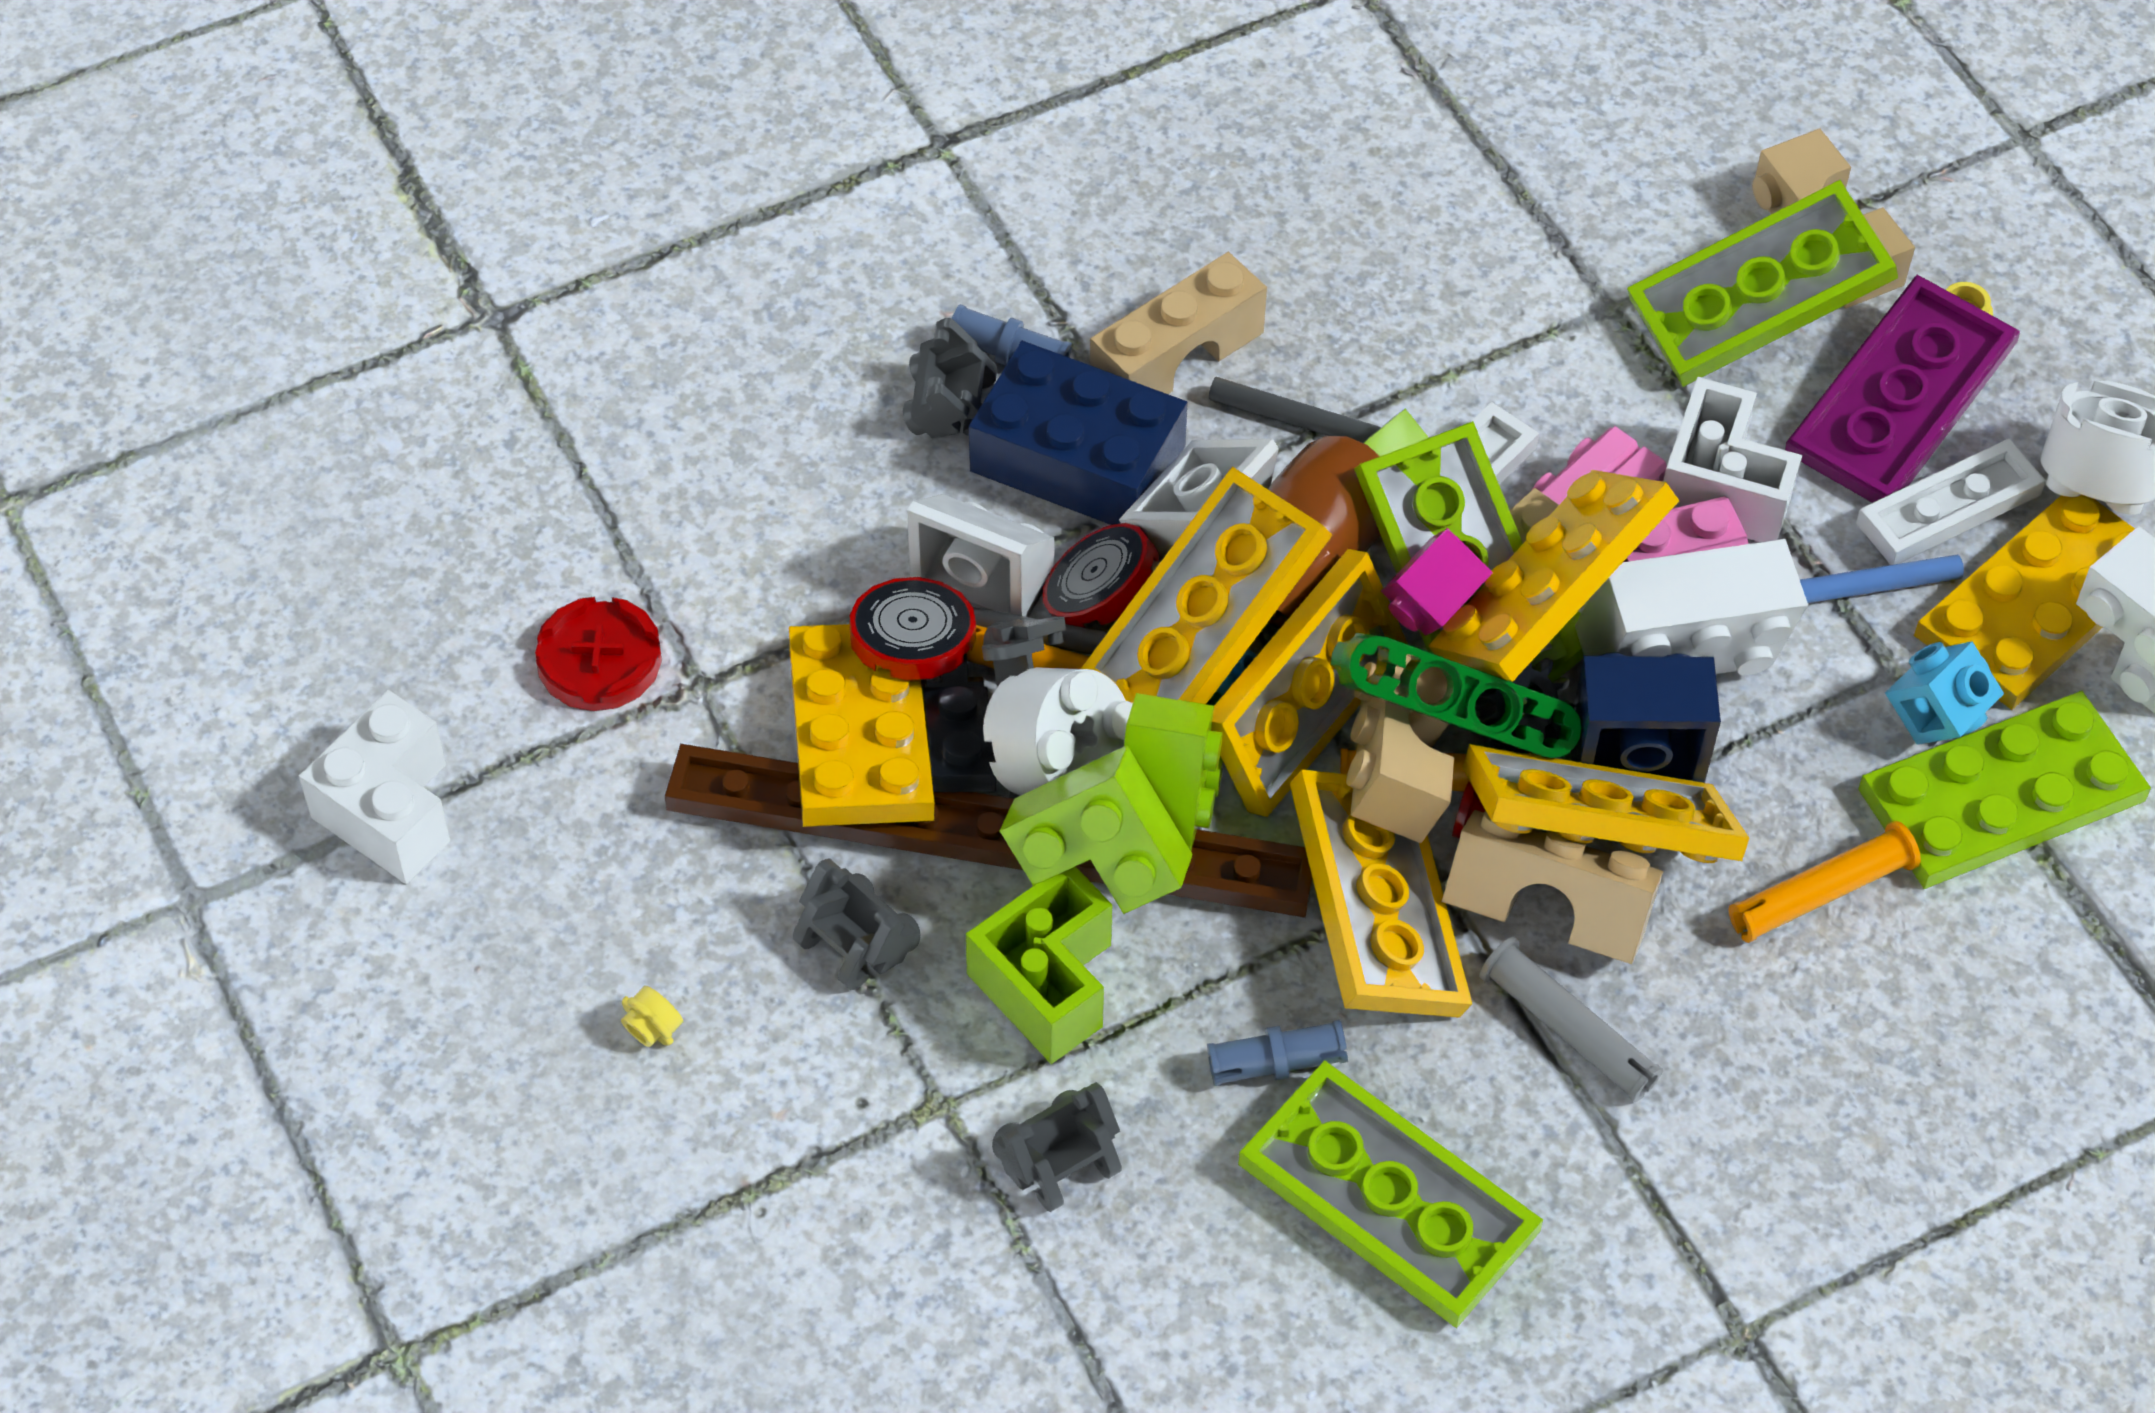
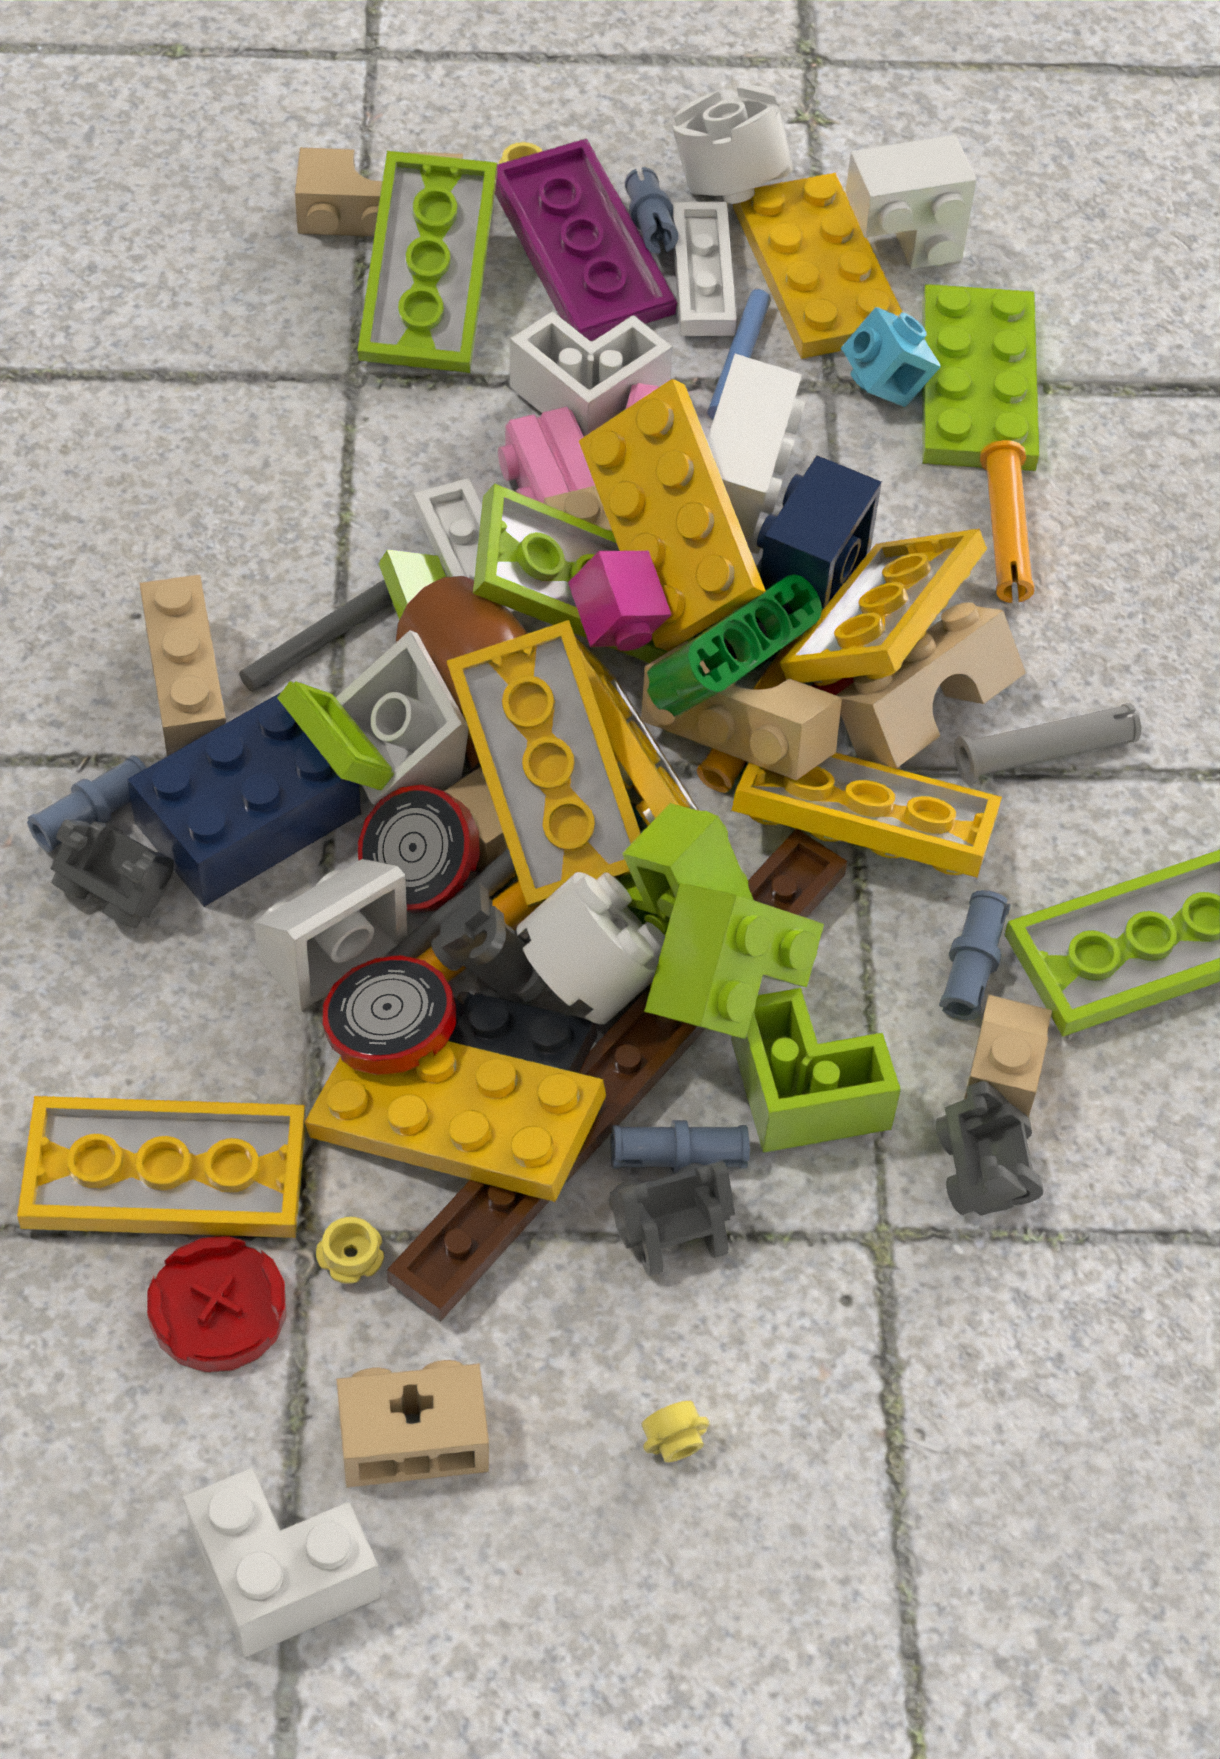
camera: 65 degrees left, 0 degrees up
none -> yellow piece [17,1096,306,1238]
none -> lime tile [277,681,394,791]
none -> light yellow plate [316,1217,384,1284]
none -> tan brick [336,1360,489,1488]
none -> sand blue pin [610,1120,750,1174]
none -> sand blue pin [624,167,679,254]
none -> tan arch [963,995,1052,1118]

